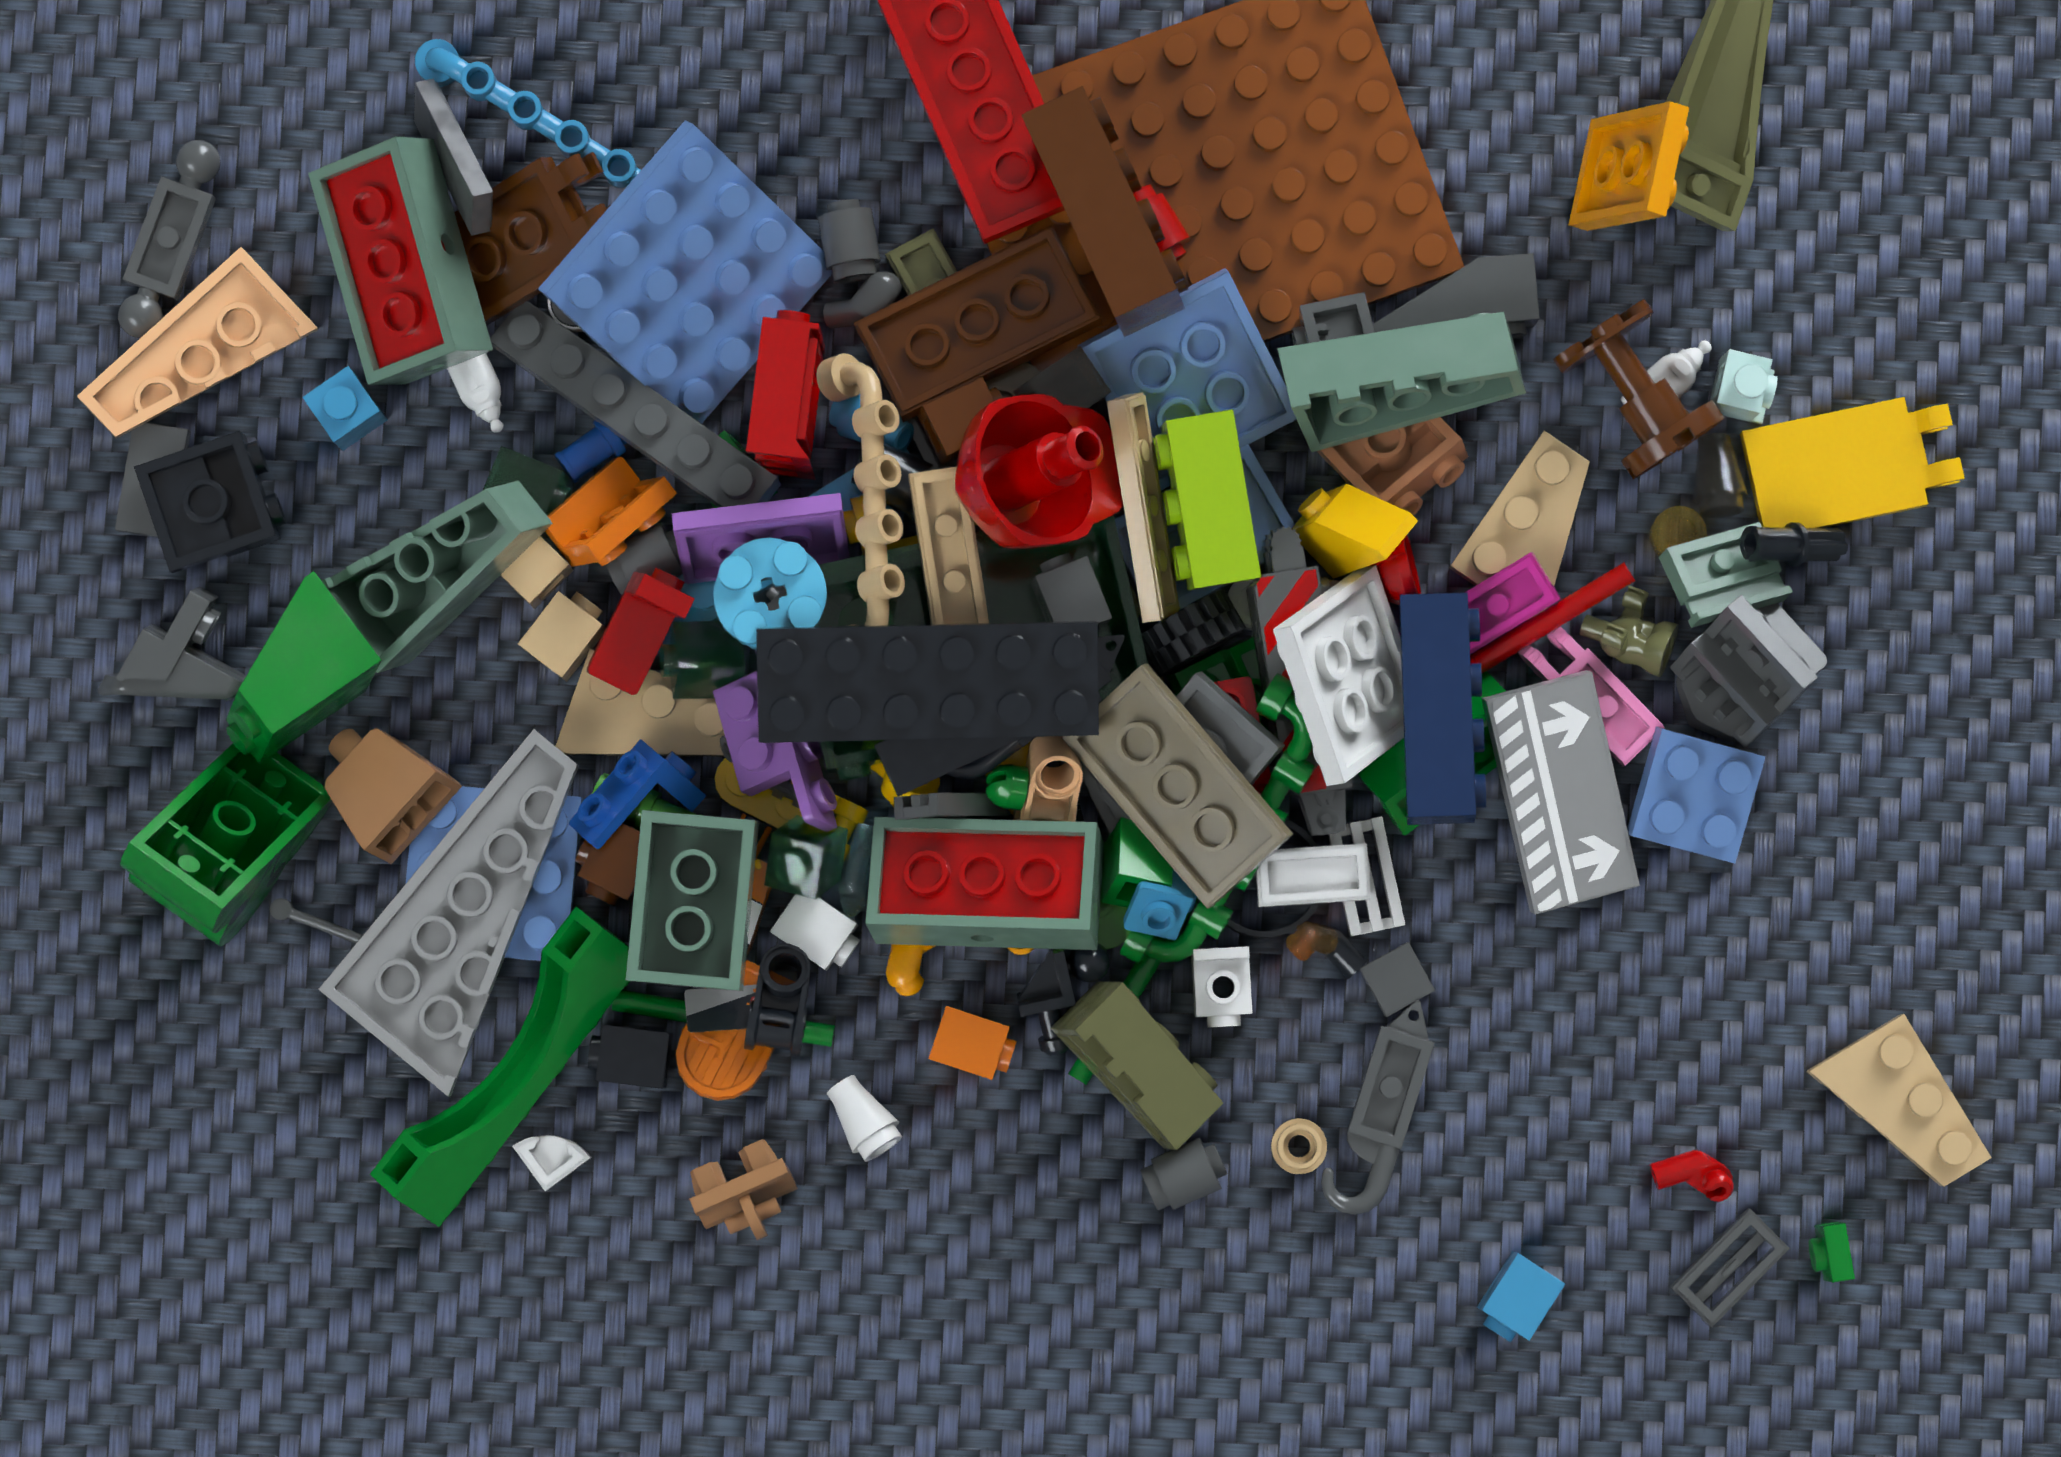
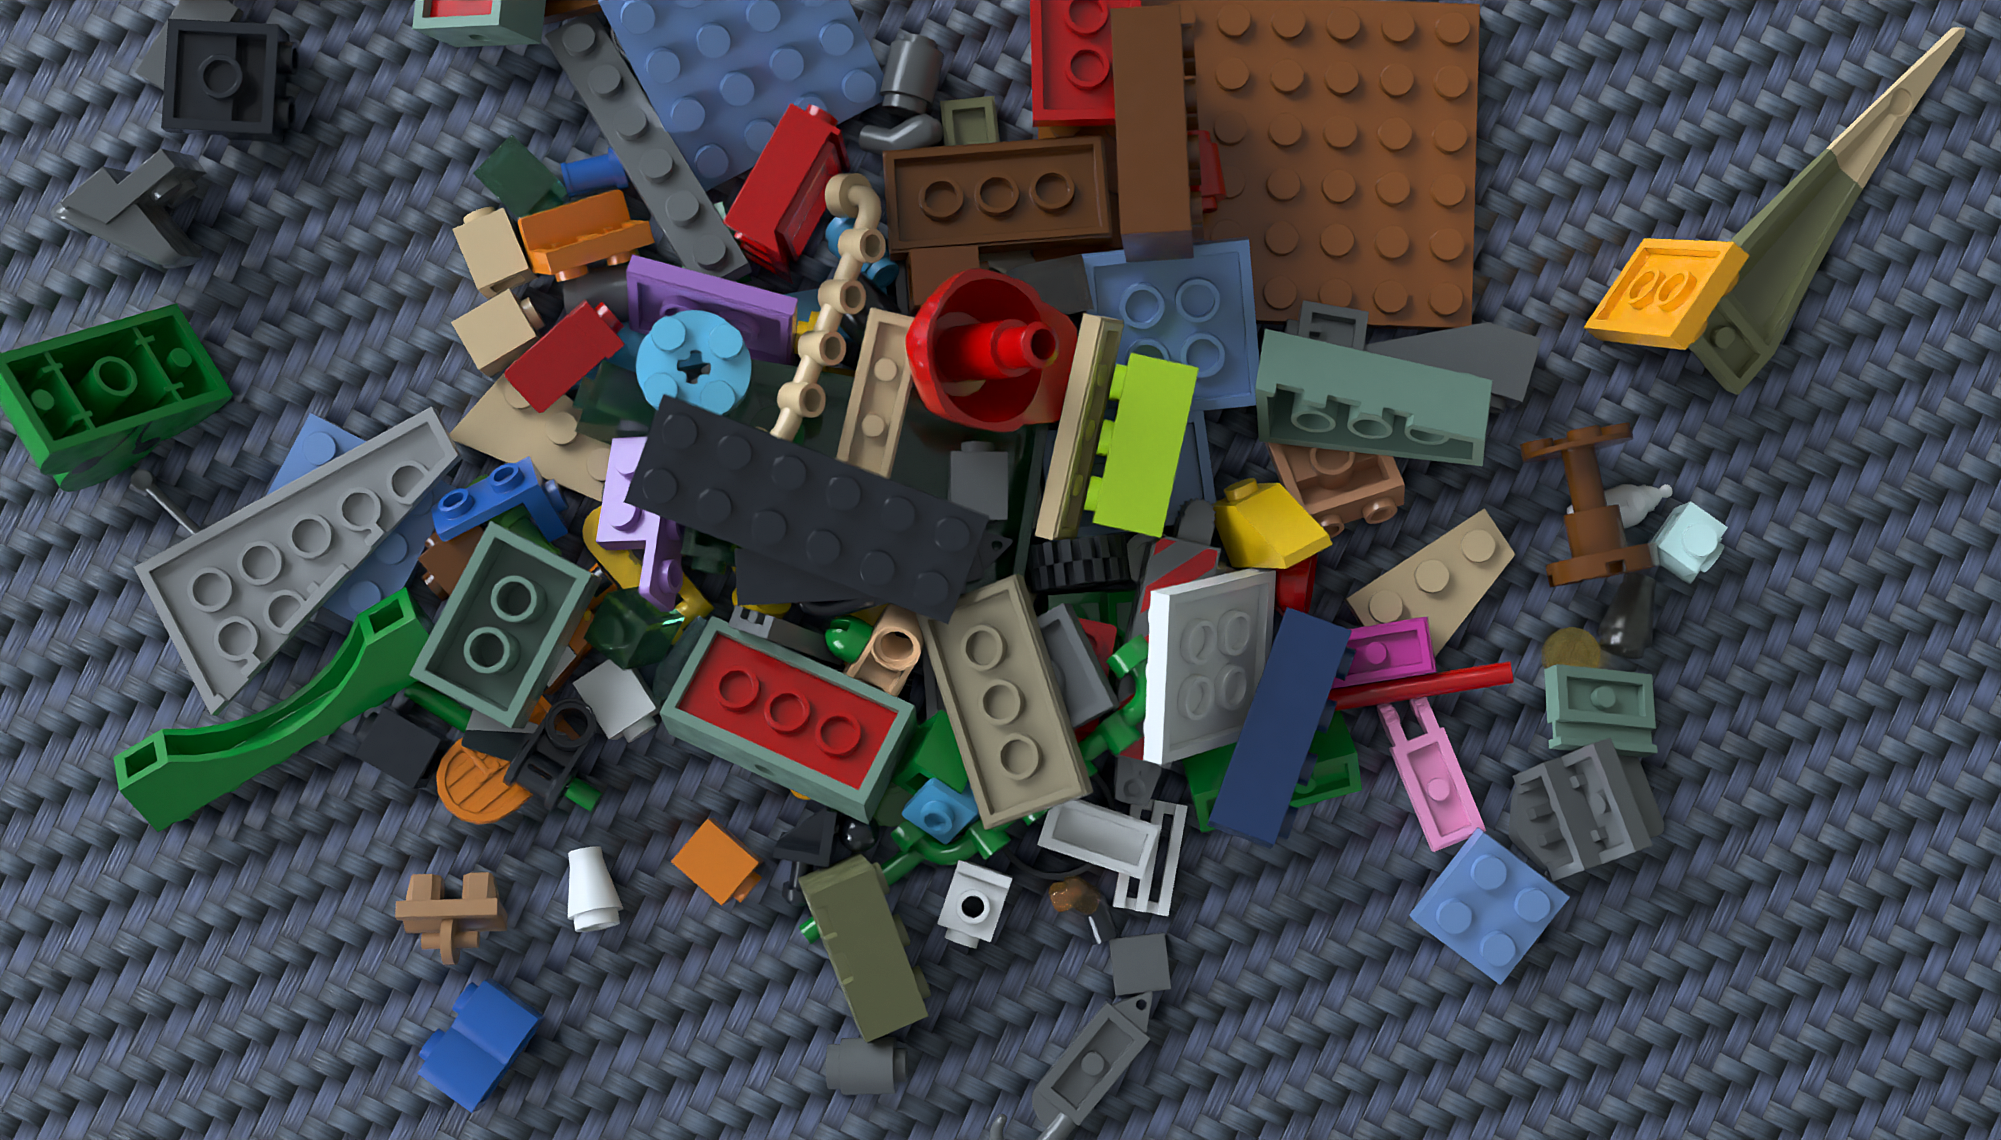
camera: 30 degrees right, 0 degrees up
green slope [226,571,382,764] -> none
dark azure brick [302,366,388,451] -> none
sand green wedge [322,480,553,673] -> none
medium nougat torso [324,728,462,864] -> none
white piece [447,353,504,433] -> none
white tile [512,1135,592,1191] -> none
light orange arm [885,944,935,996] -> none
tan plate [1271,1118,1327,1174] -> none
light grey tile [1481,670,1640,915] -> none
olive piece [1580,586,1679,677] -> none
yellow tile [1740,397,1965,528] -> none
black axle [1740,522,1848,566] -> none
none -> blue brick [417,978,545,1113]

